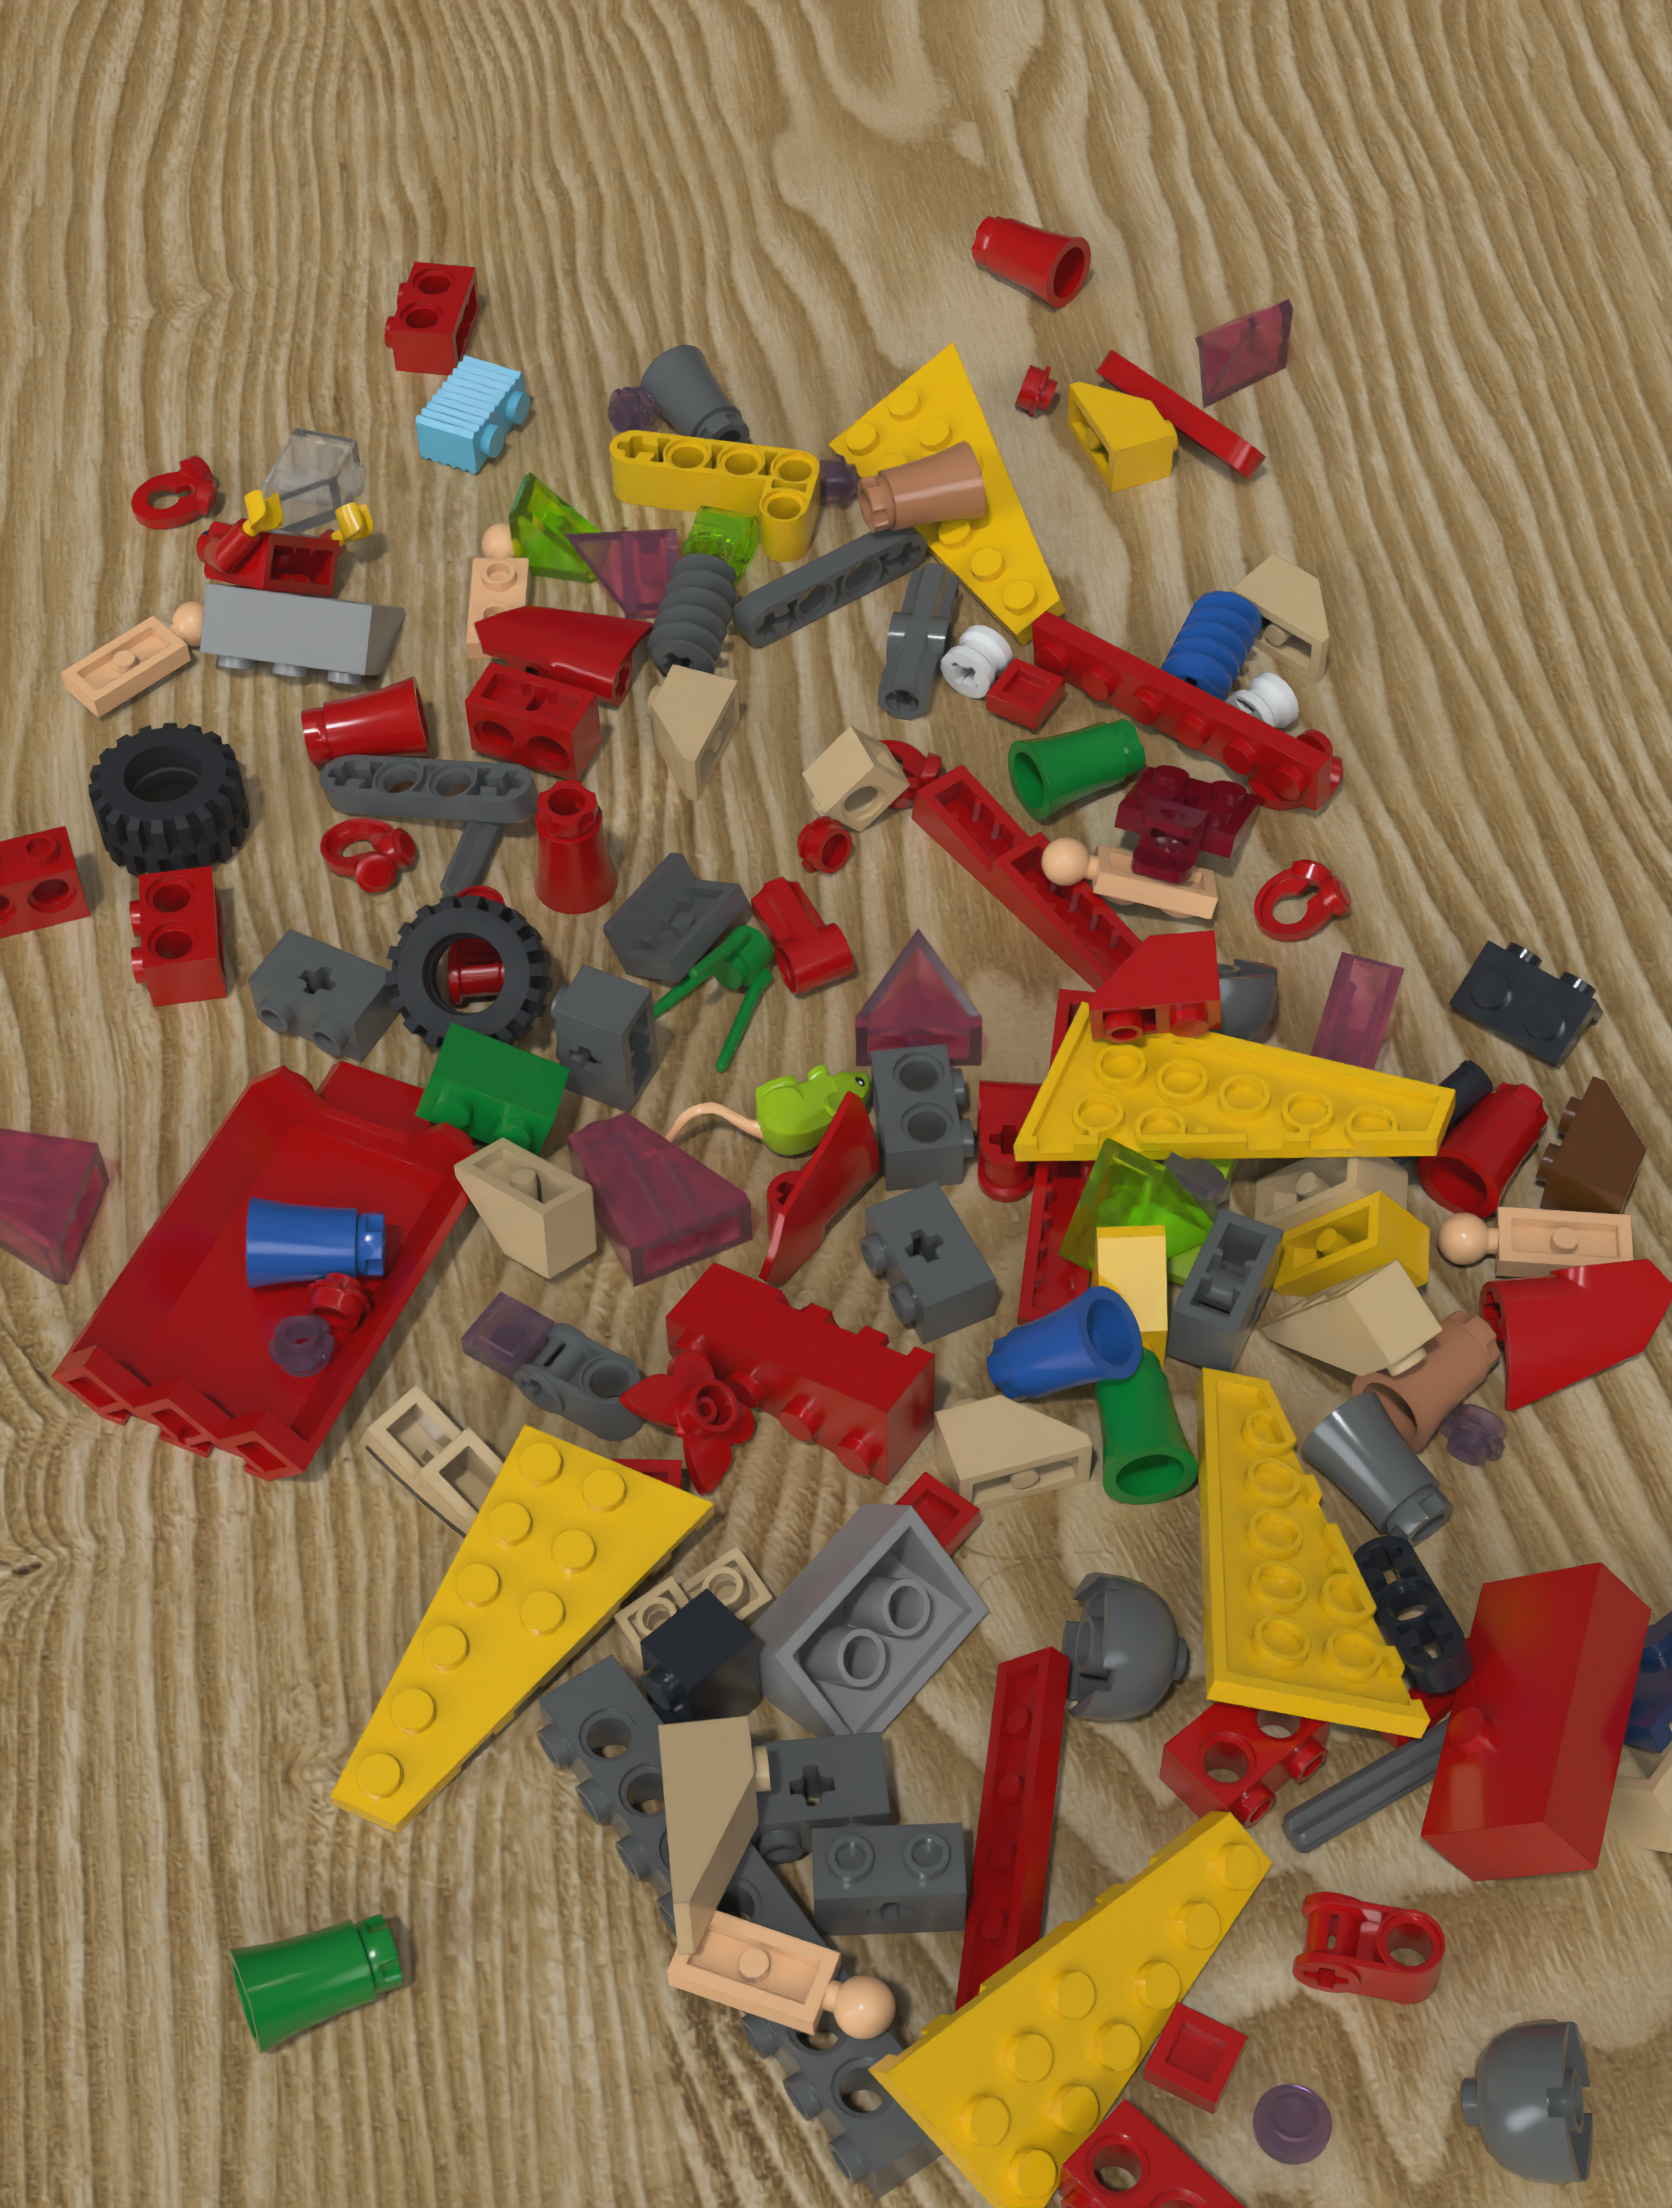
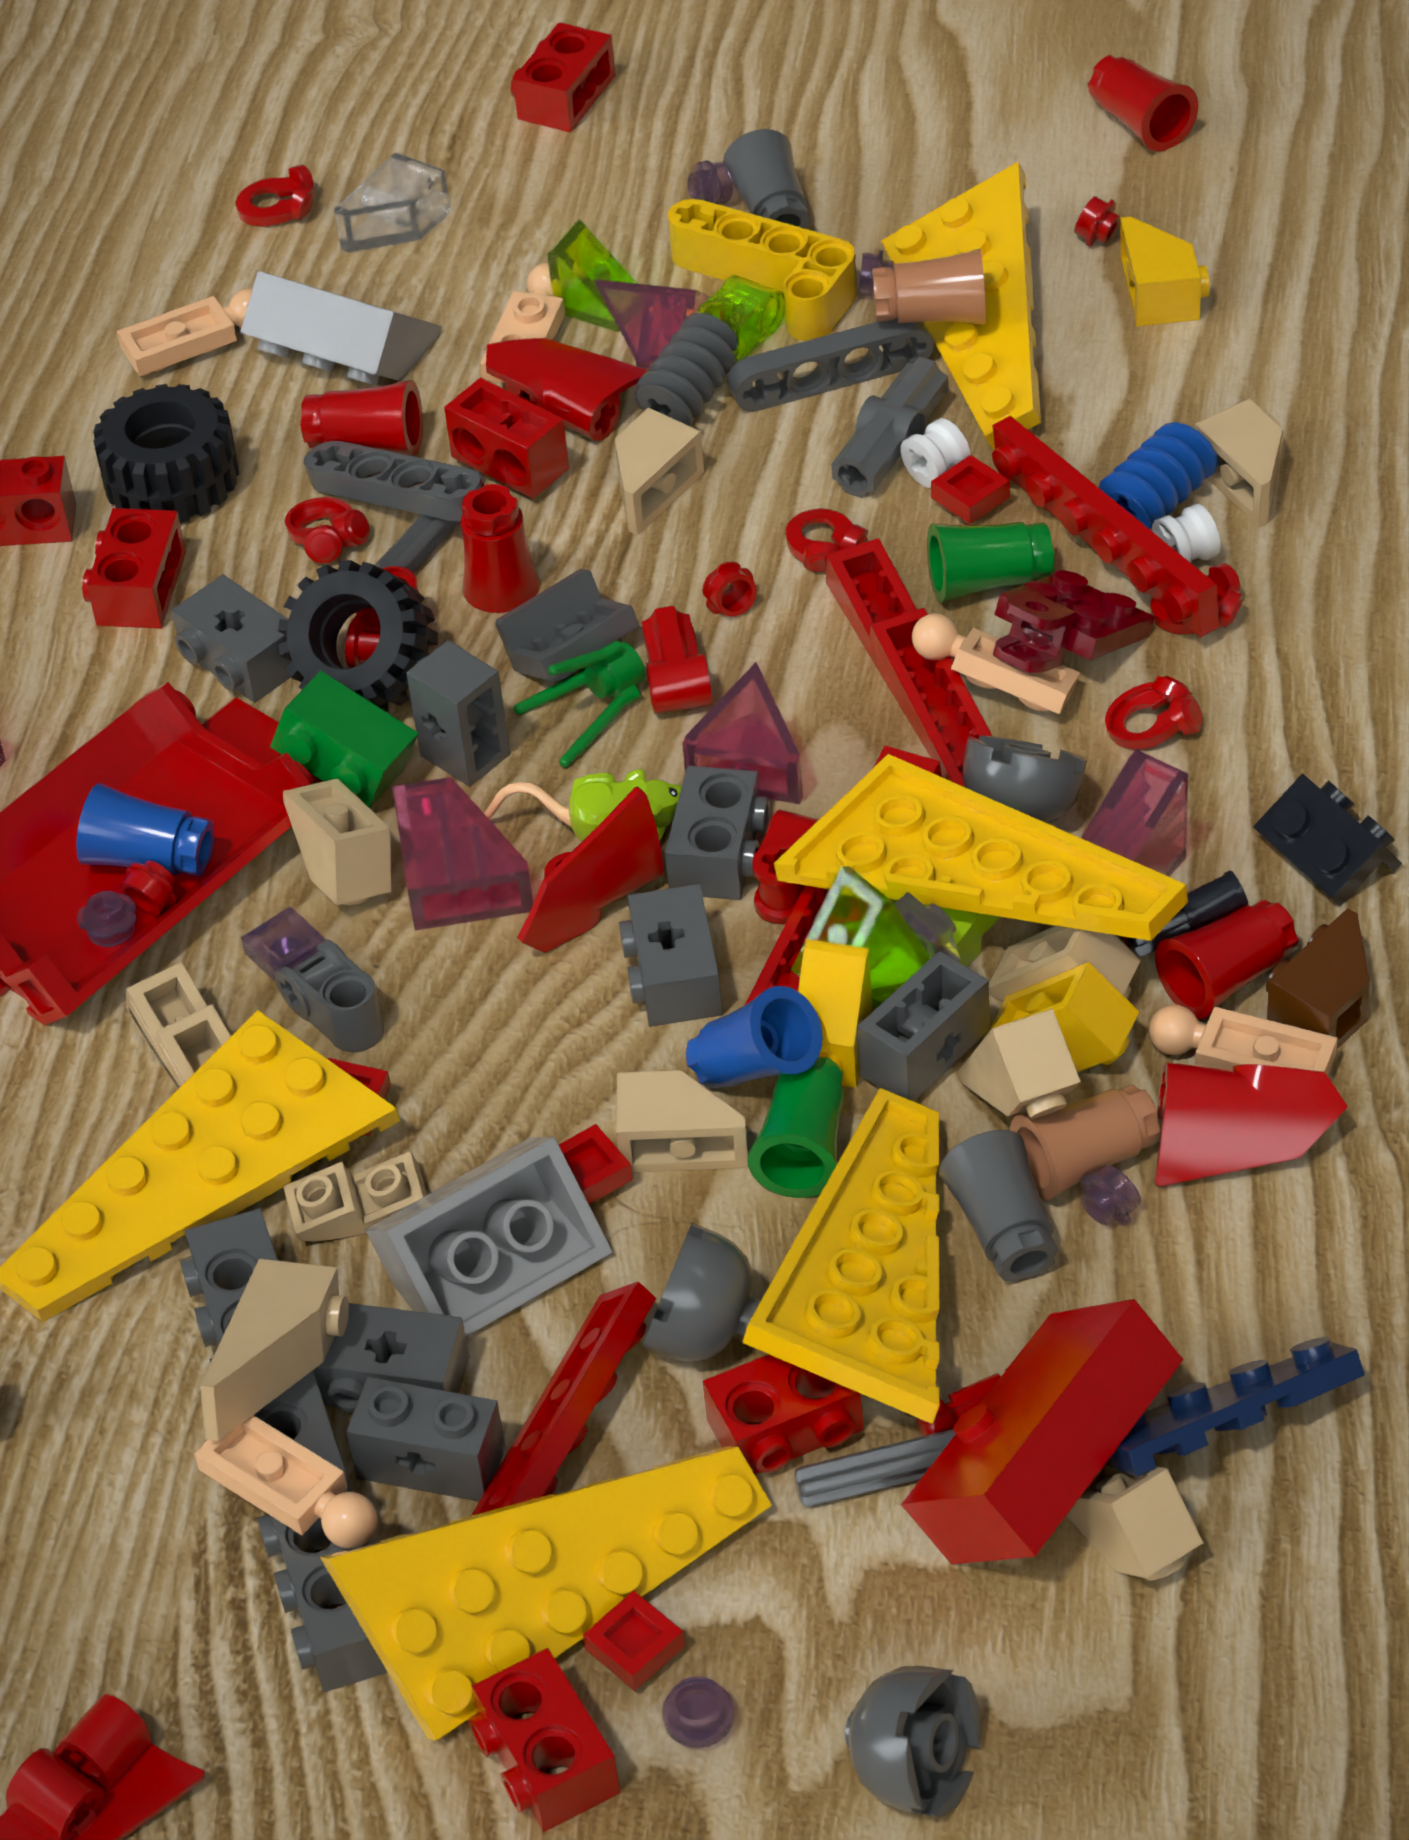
camera: 20 degrees right, 5 degrees down
red torso [196,490,374,597] -> none
medium azure brick [415,355,530,475] -> none
red animal [619,1351,755,1496] -> none
black brick [640,1588,761,1725] -> none
red wedge [665,1262,935,1486] -> none
tan brick [802,726,910,832] -> none
red slope [1088,930,1222,1043] -> none
red beam [1095,349,1266,480] -> none
clear pink slope [1195,299,1293,408] -> none
red piece [1292,1892,1445,2004] -> none
black beam [1353,1536,1474,1693] -> none

